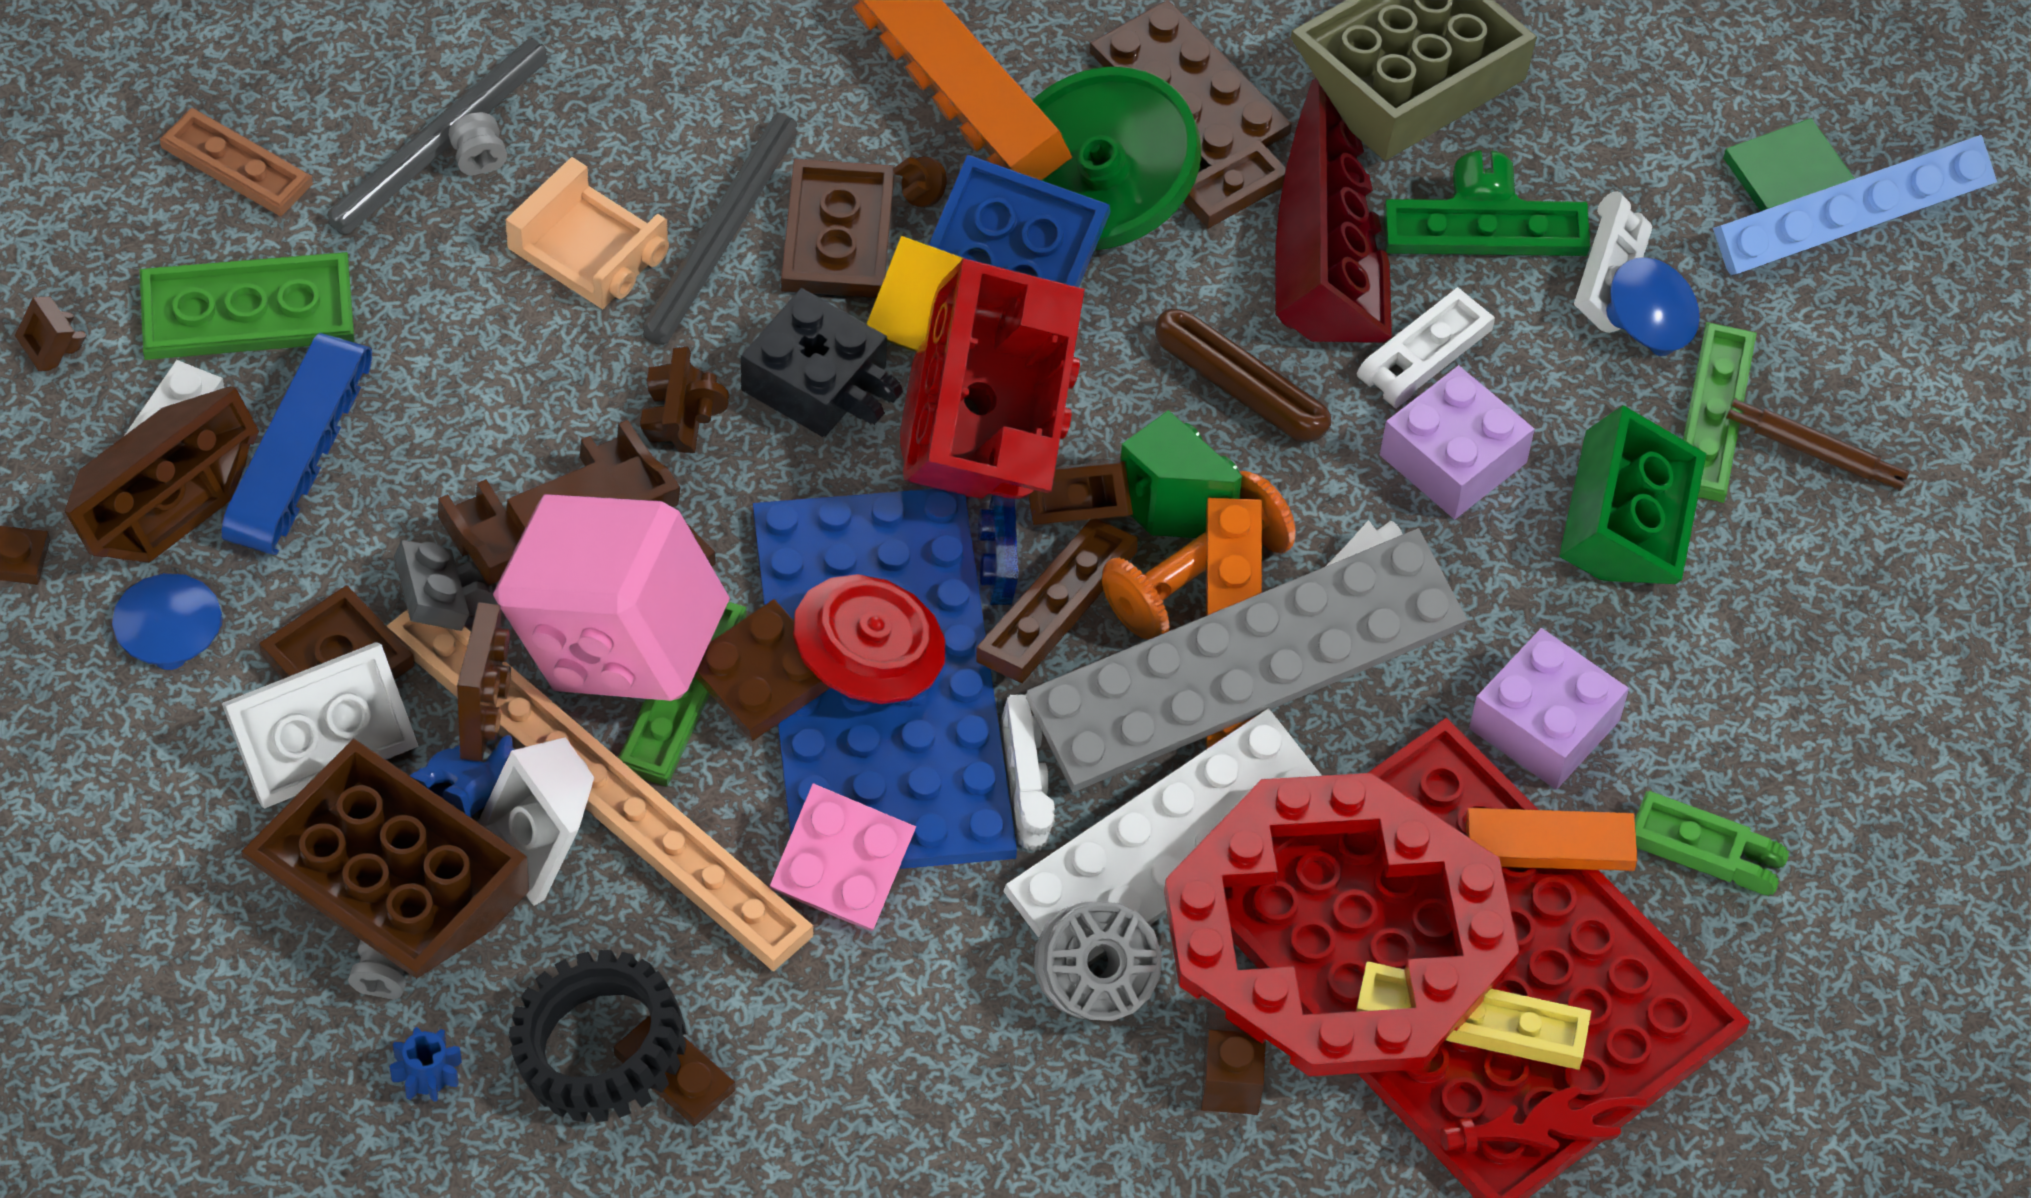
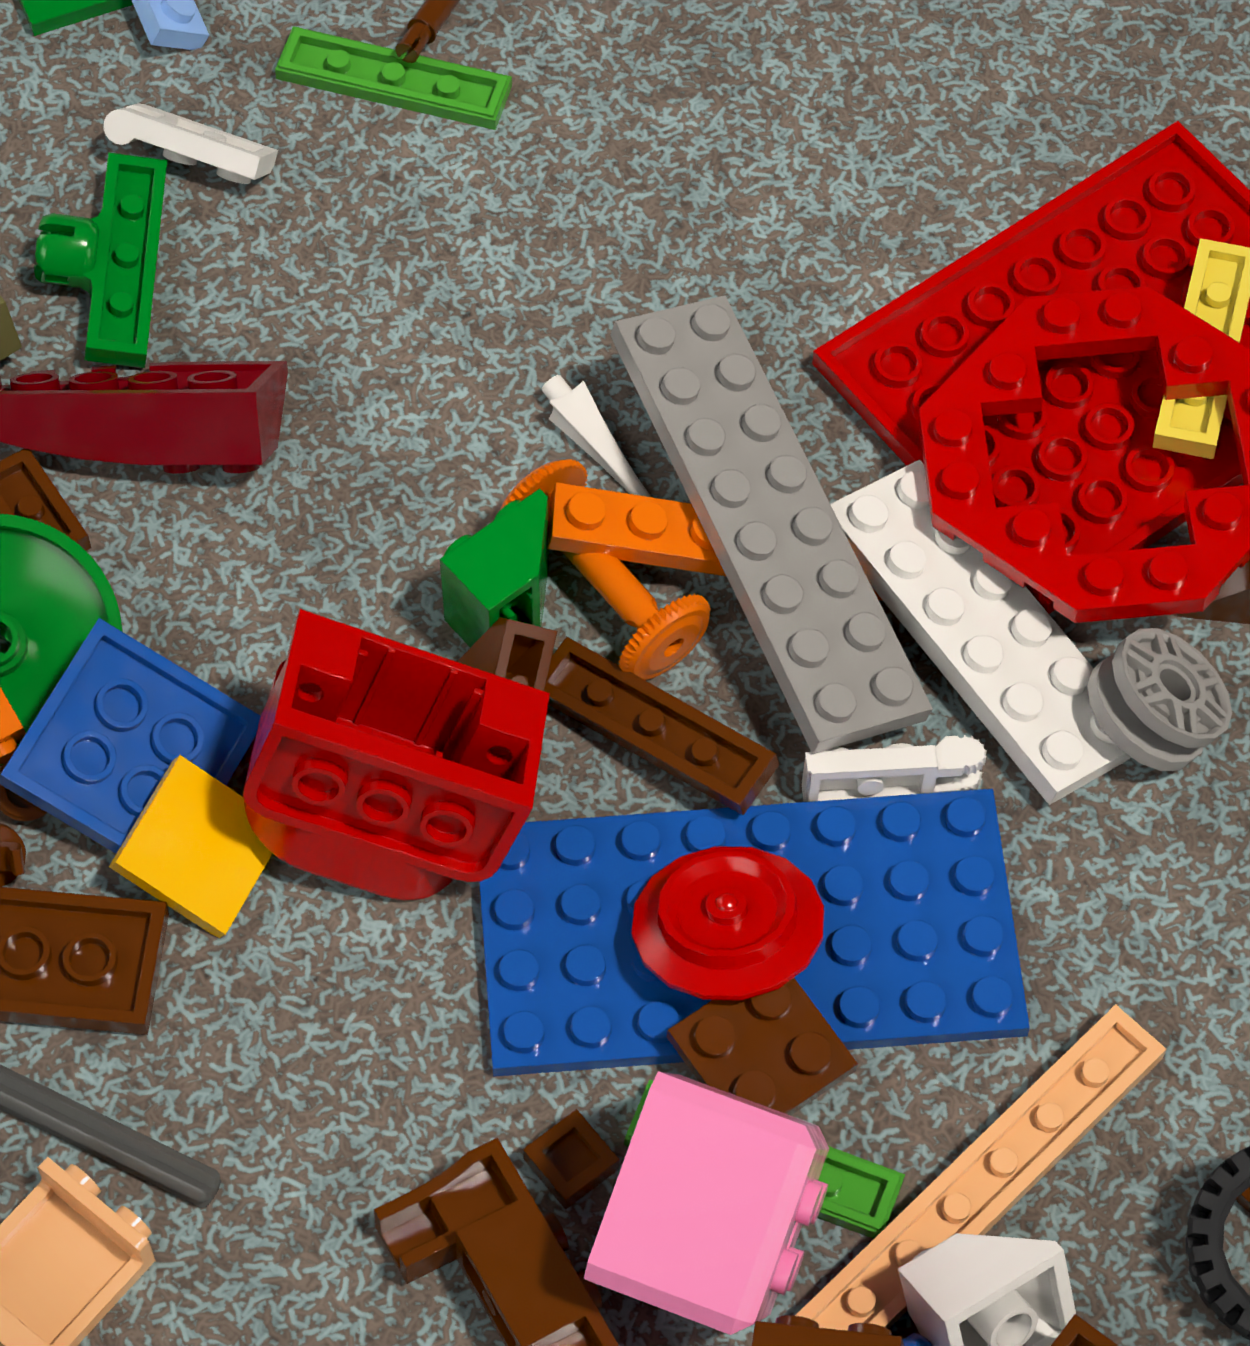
camera: 85 degrees left, 5 degrees up
reddish brown hips [640,346,730,453] -> none
black hinge [741,288,904,437] -> none
bright pink plate [769,783,916,931] -> none
clear blue plate [978,495,1019,605] -> none
reddish brown piece [1155,309,1331,443] -> none
white plate [1357,287,1495,409] -> none
lavender brick [1380,365,1535,520] -> none
orange tile [1466,808,1638,871] -> none
lavender brick [1469,628,1629,790] -> none
green slope [1559,405,1707,584] -> none
blue dish [1606,257,1700,356] -> none
bright green hinge [1635,791,1789,896] -> none

